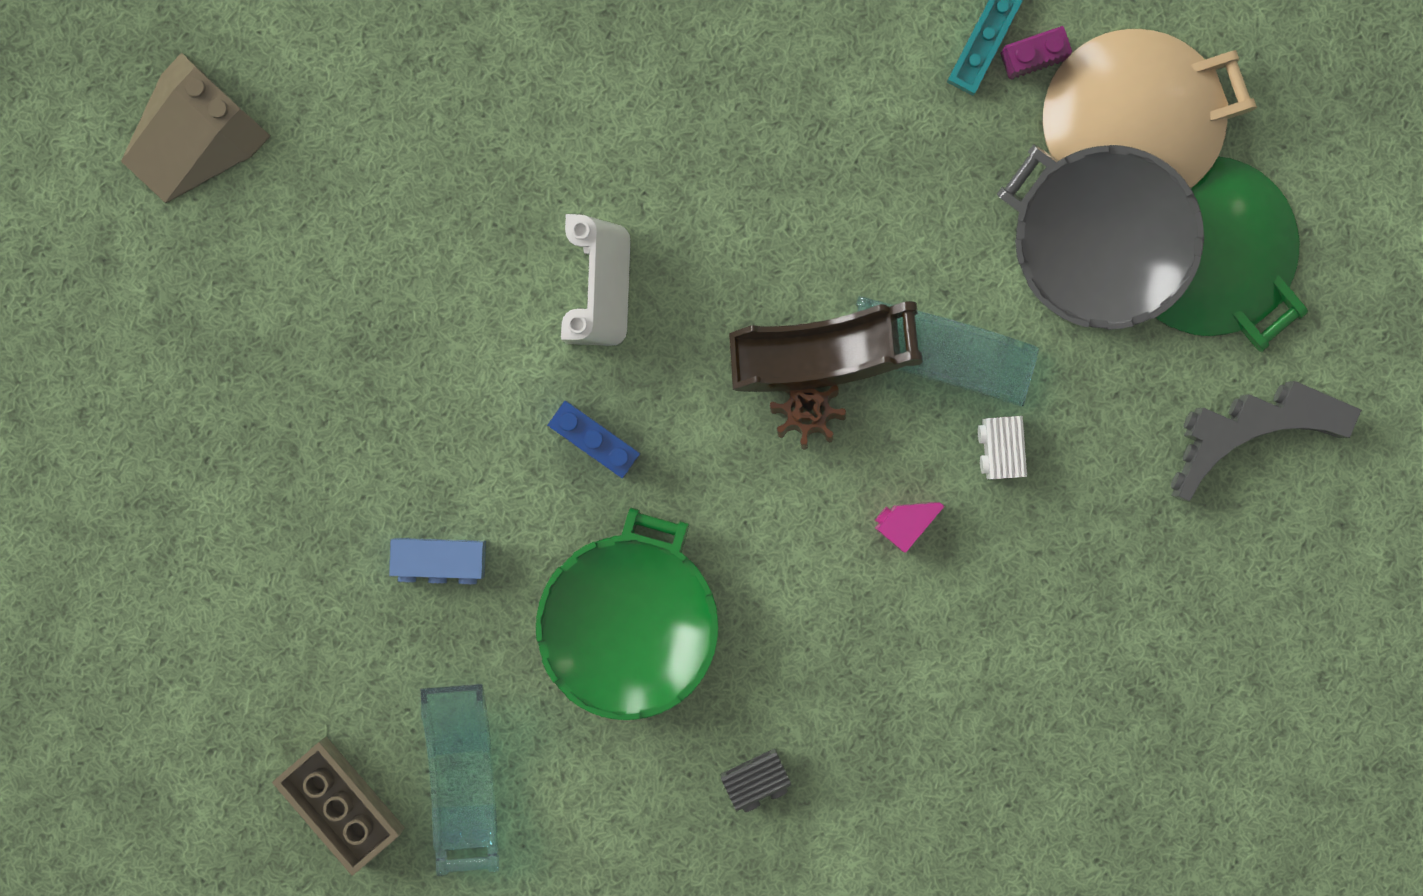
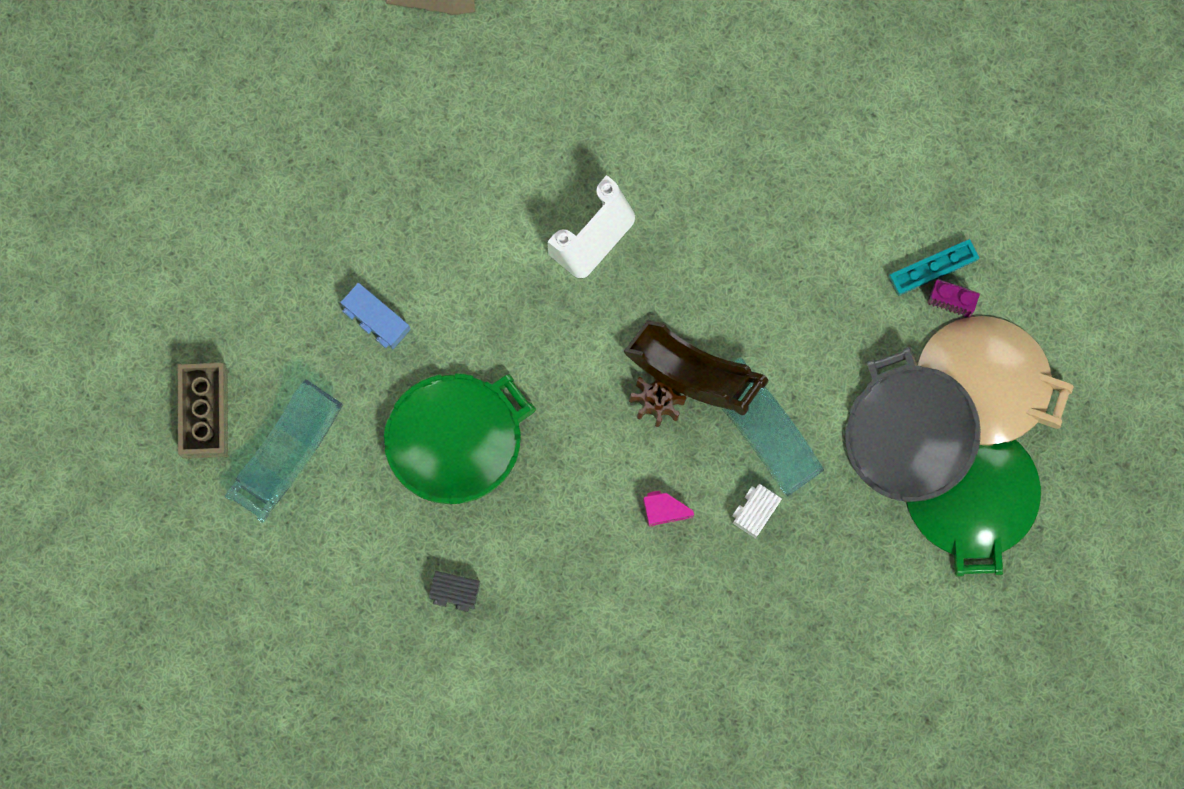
camera: 35 degrees right, 10 degrees down
blue brick [547,401,641,479] -> none
dark grey arch [1171,381,1362,501] -> none

